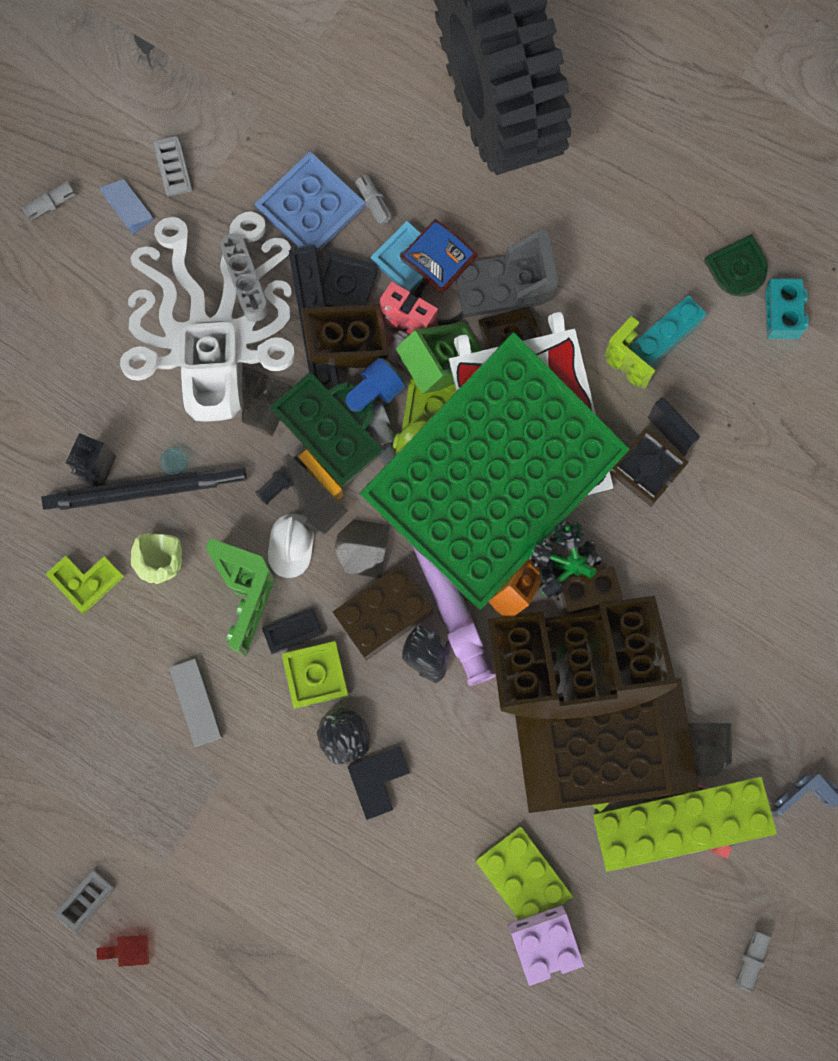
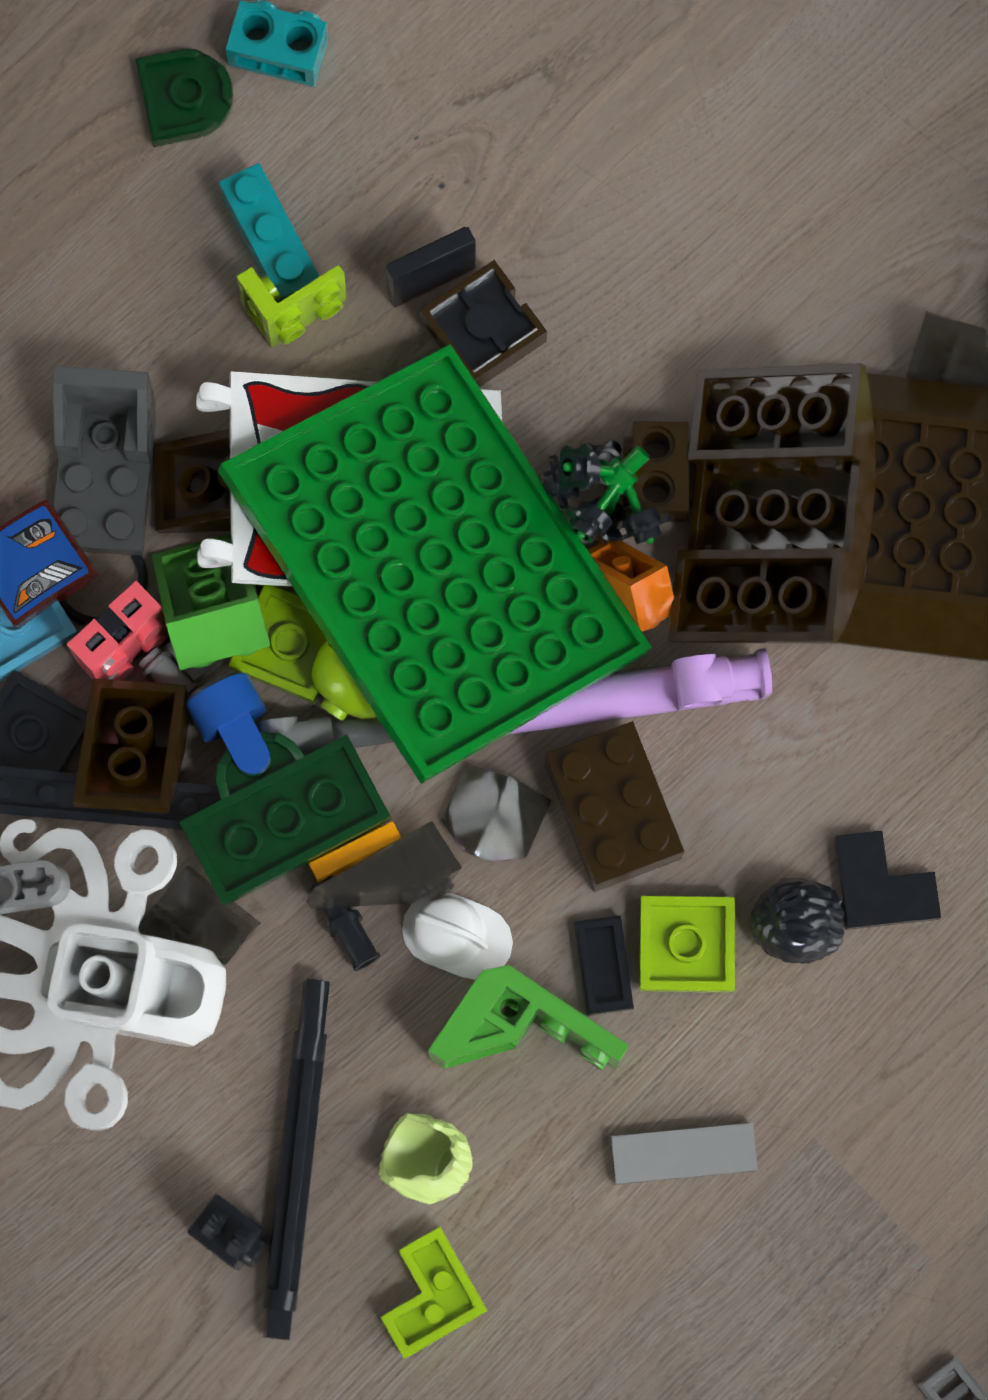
camera: 85 degrees left, 0 degrees up
clear light blue plate [160,448,187,475] -> none
black hair [402,625,451,683] -> none

